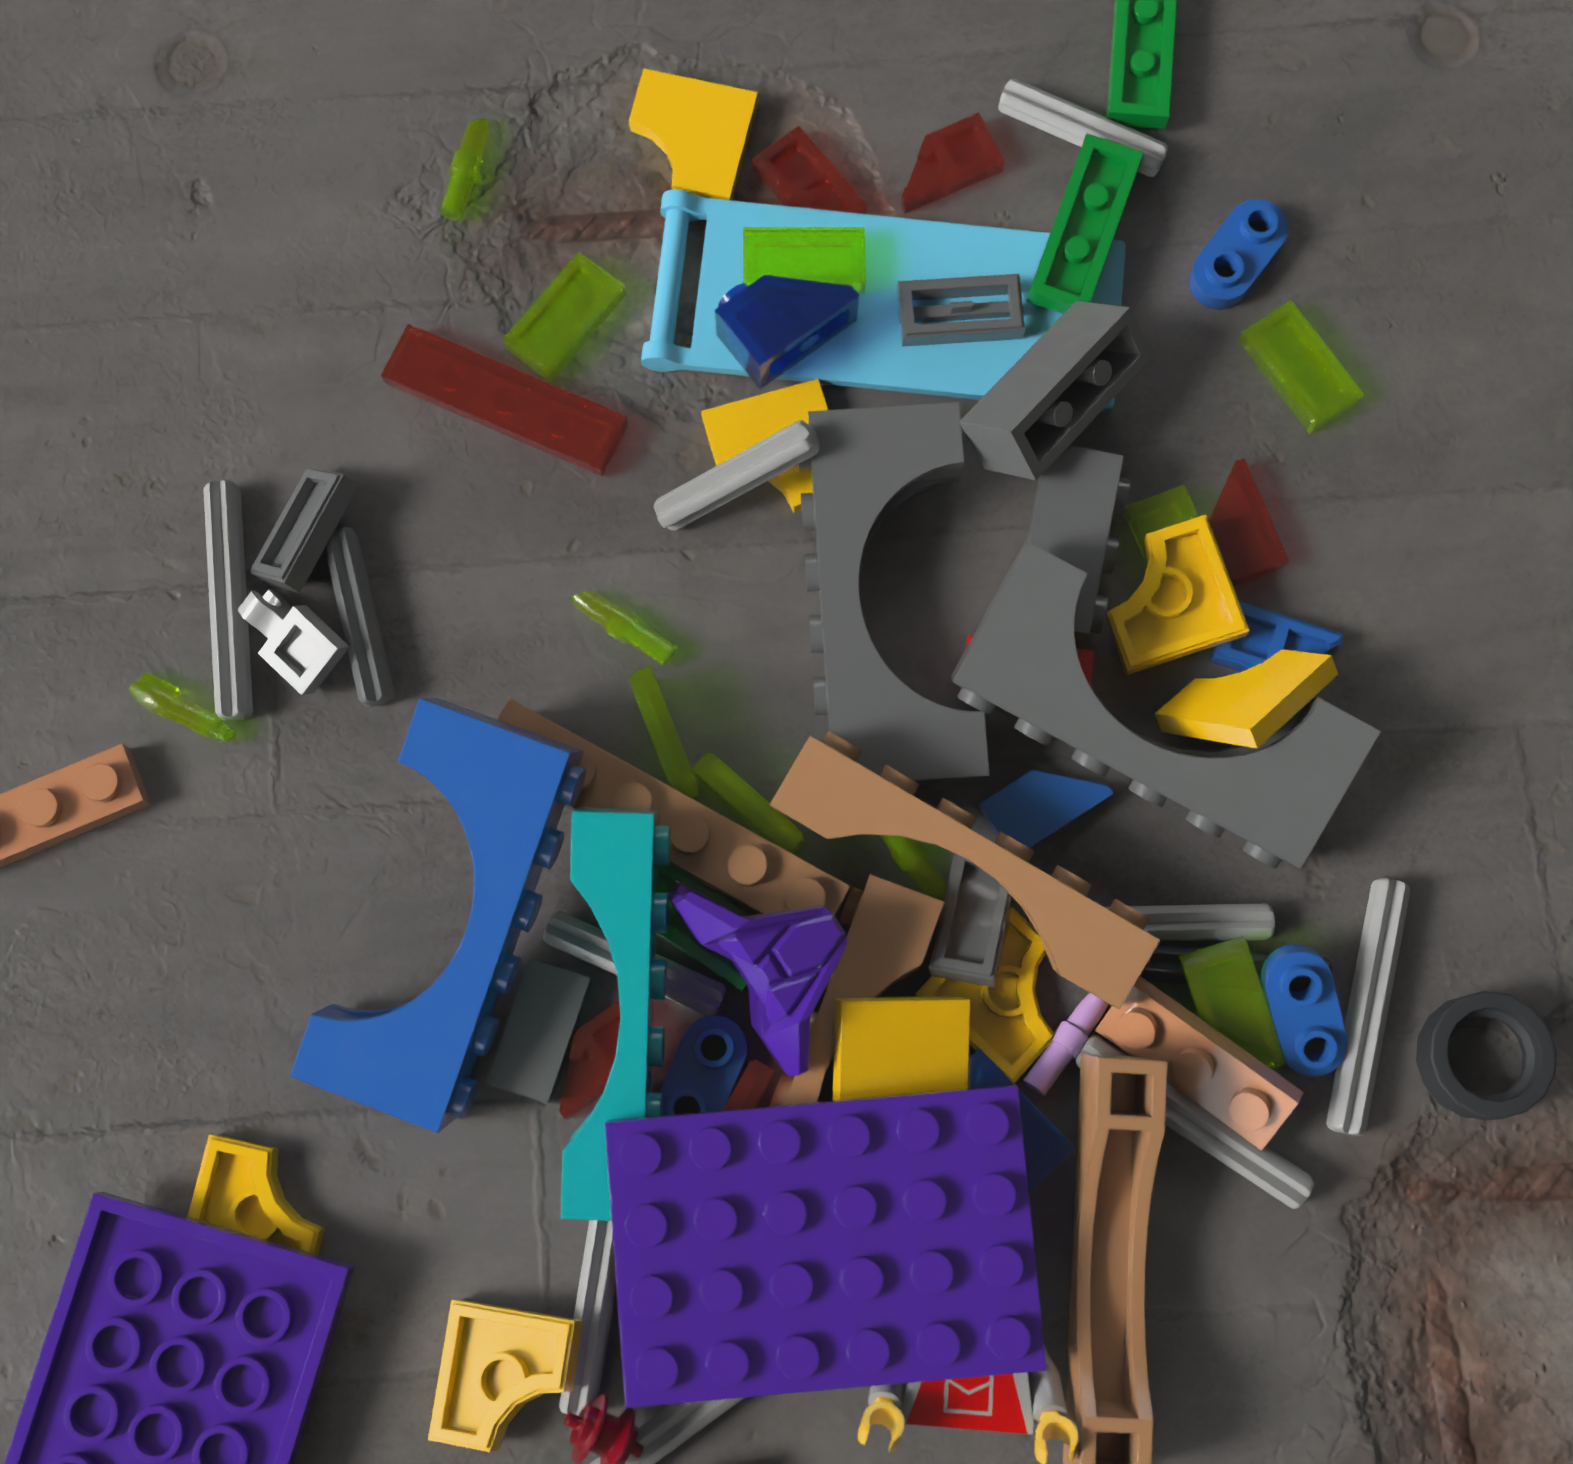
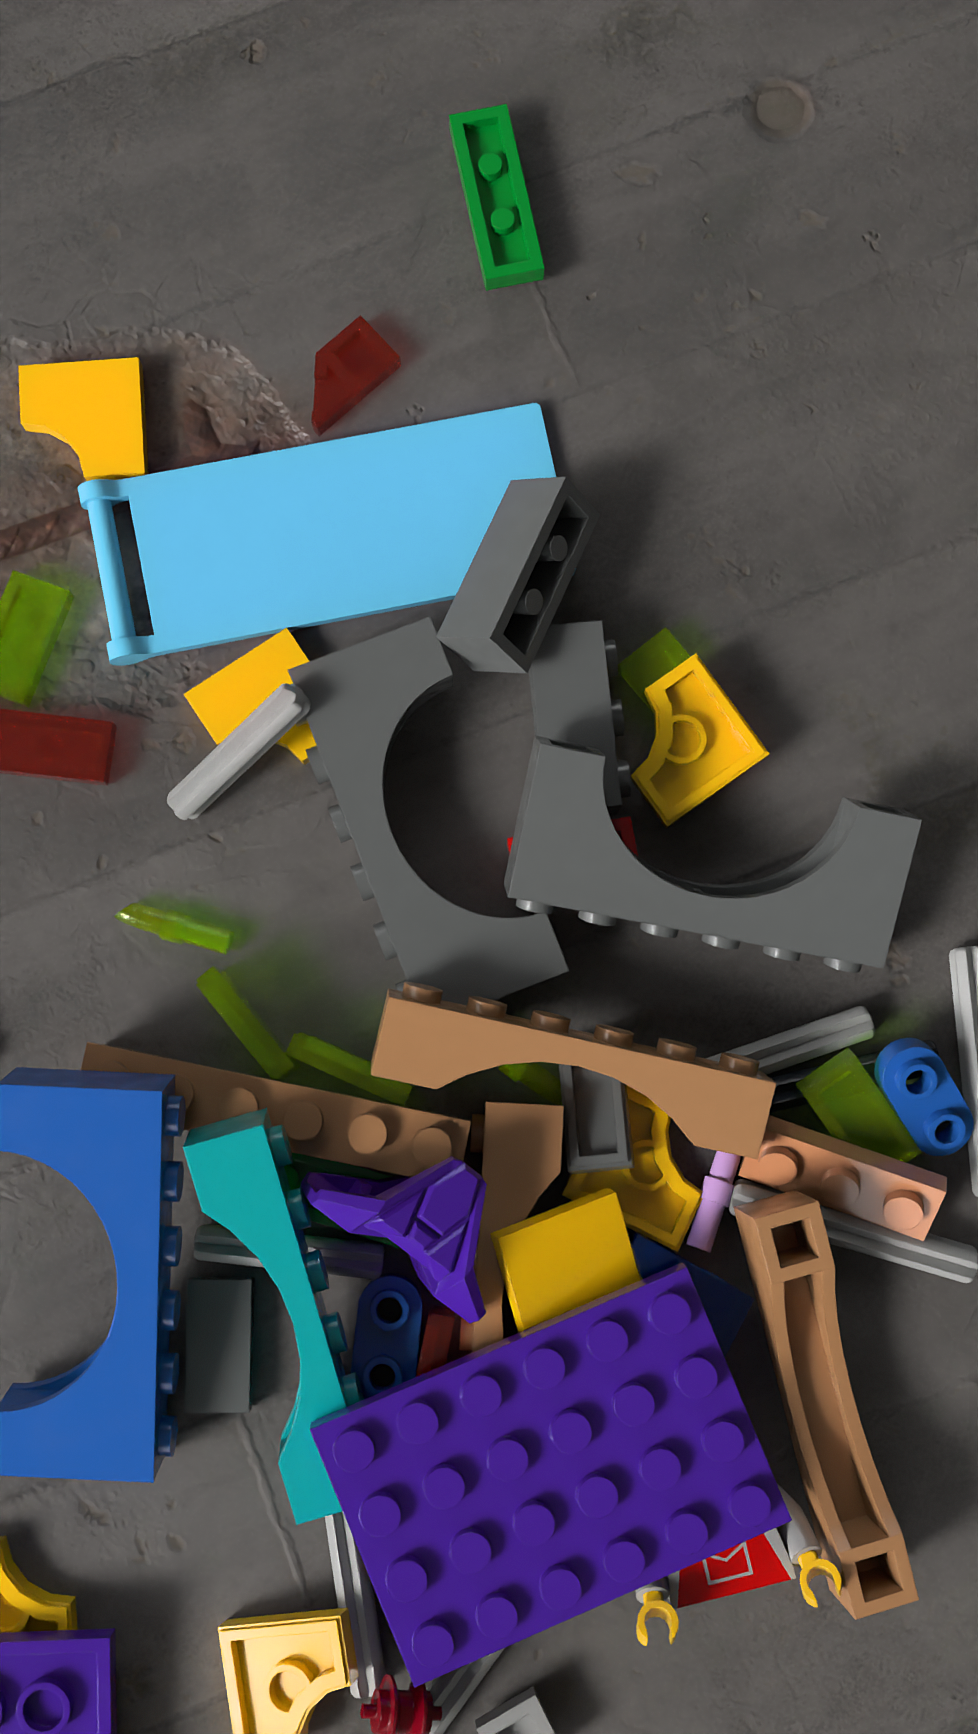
camera: 25 degrees left, 5 degrees up
clear red tile [559,1001,666,1120] -> none
clear blue slope [715,275,859,390] -> none
clear neon green tile [743,227,865,293] -> none
clear red tile [752,125,867,214] -> none
dark grey tile [897,274,1025,347] -> none
blue tile [978,770,1114,849] -> none
light grey axle [998,79,1168,177] -> none
green plate [1026,133,1144,314] -> none
yellow tile [1155,649,1338,749] -> none
blue plate [1189,199,1288,310] -> none
clear red tile [1208,458,1289,585] -> none
blue tile [1210,601,1344,672] -> none
clear neon green tile [1238,300,1364,434] -> none

